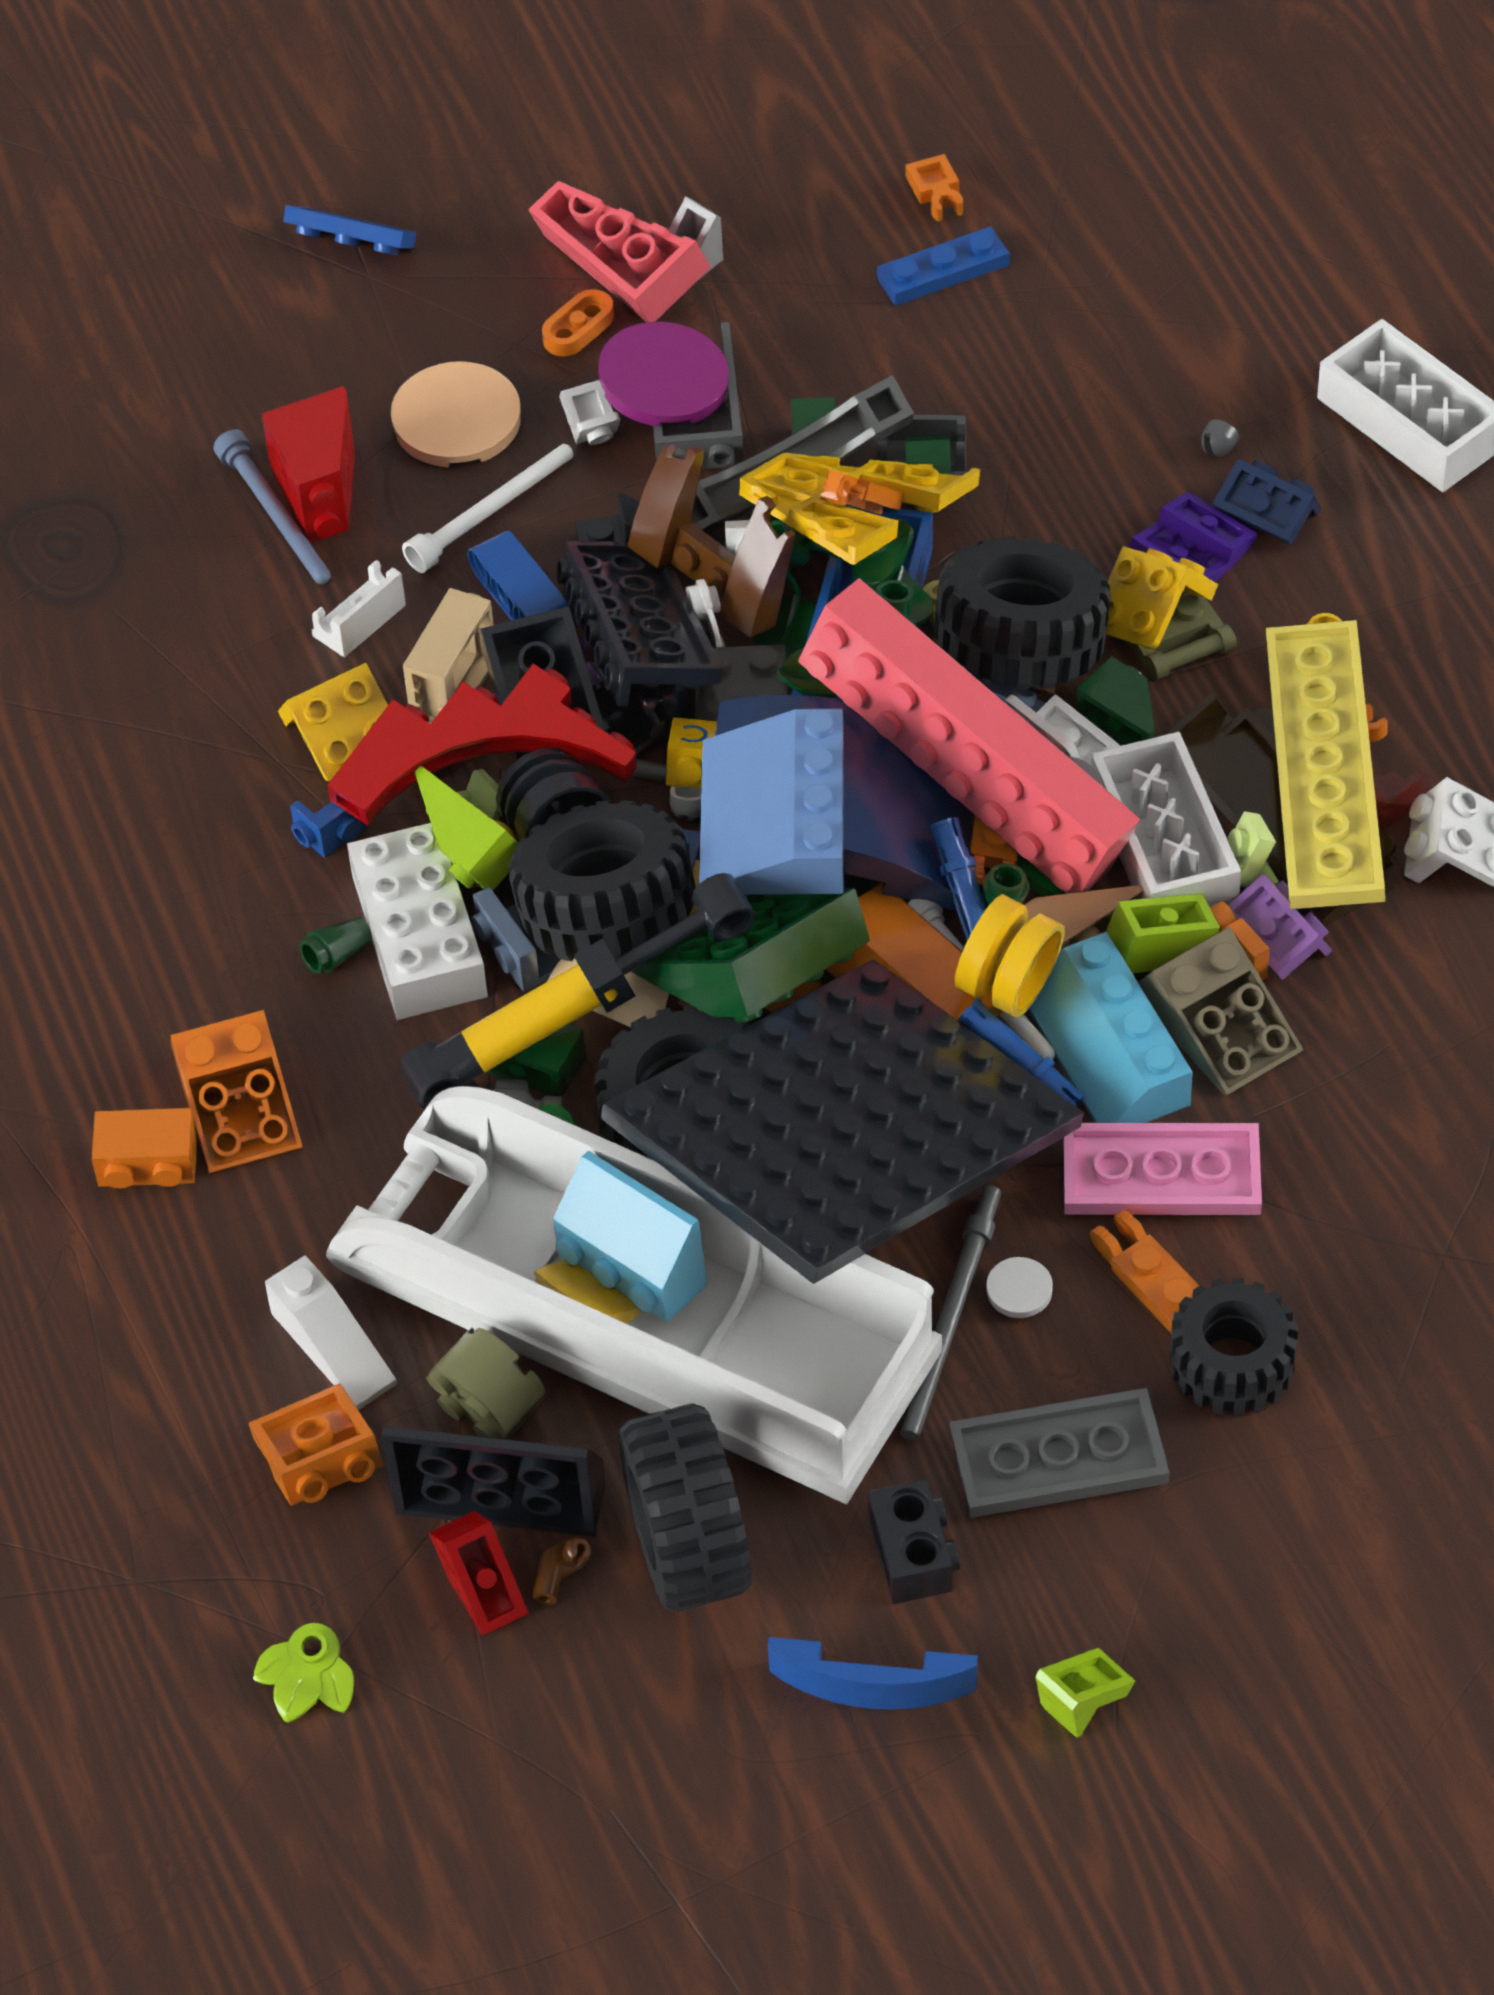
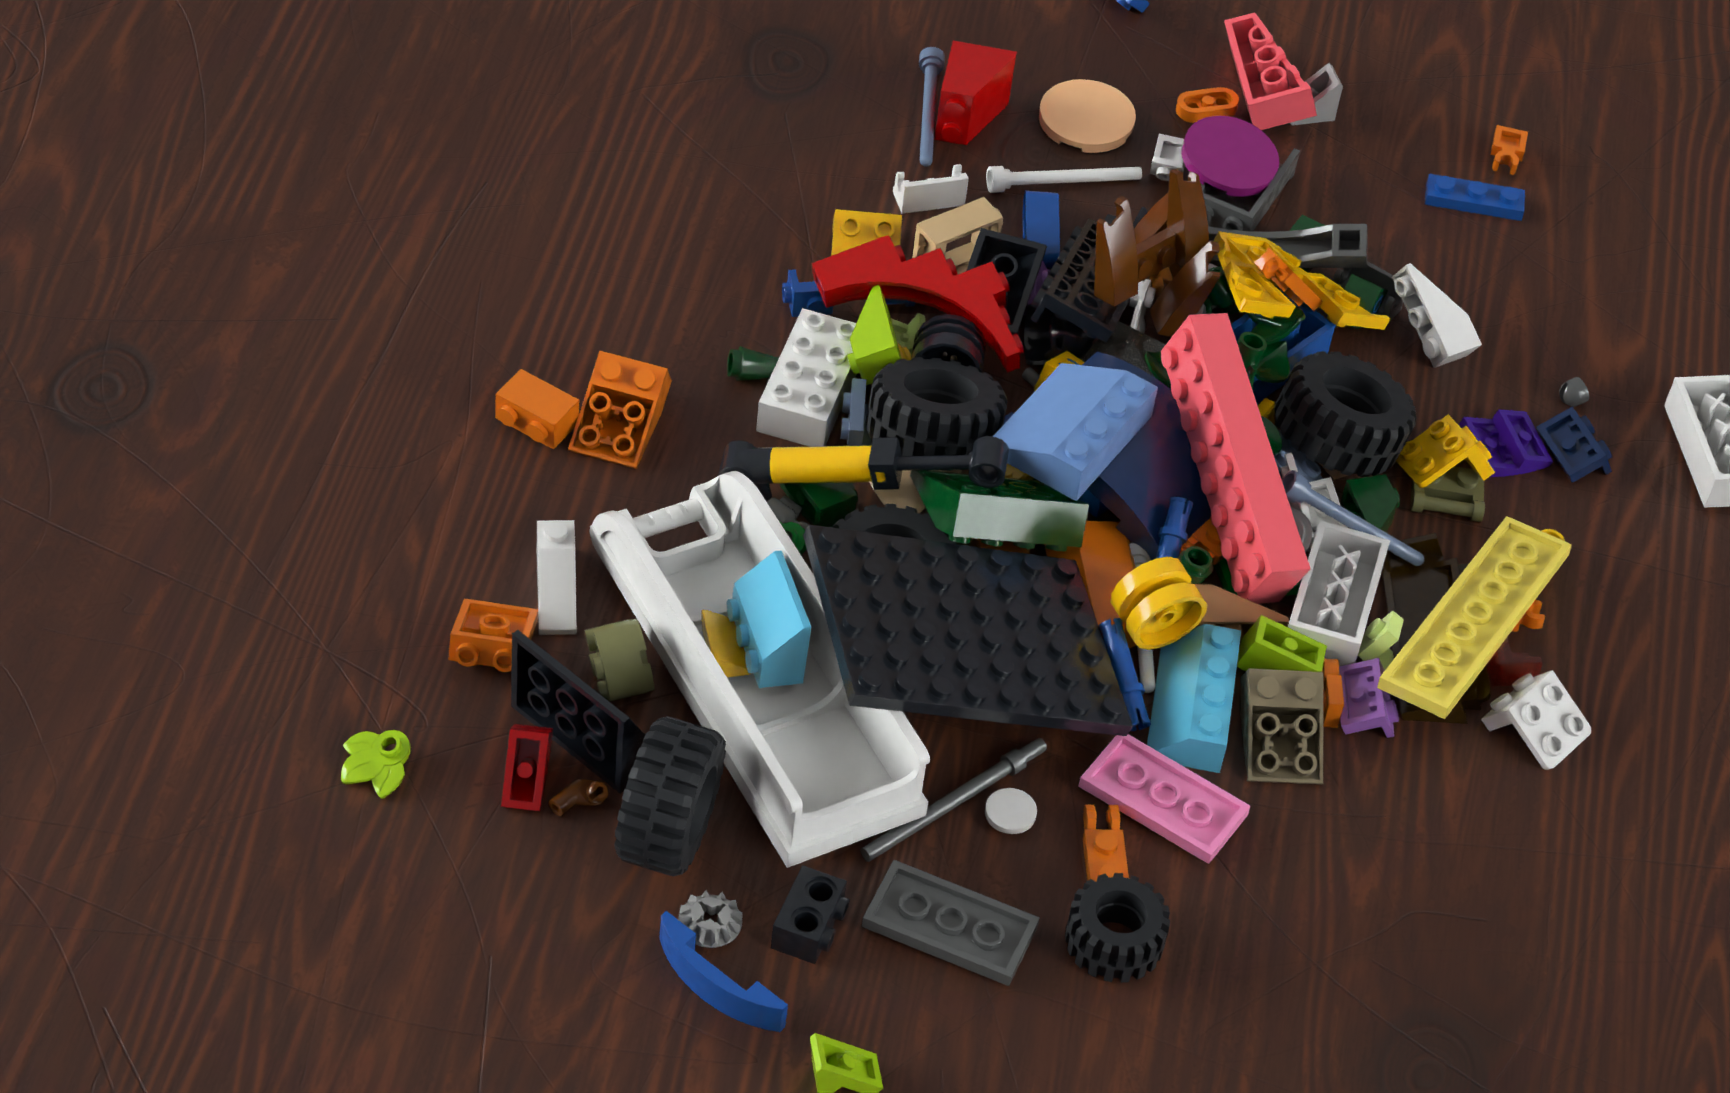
camera: 25 degrees right, 5 degrees down
none -> light grey gear [678,890,742,948]
none -> reddish brown wedge [1094,169,1209,307]
none -> sand blue piece [1282,470,1424,566]
none -> white slope [1392,263,1482,368]

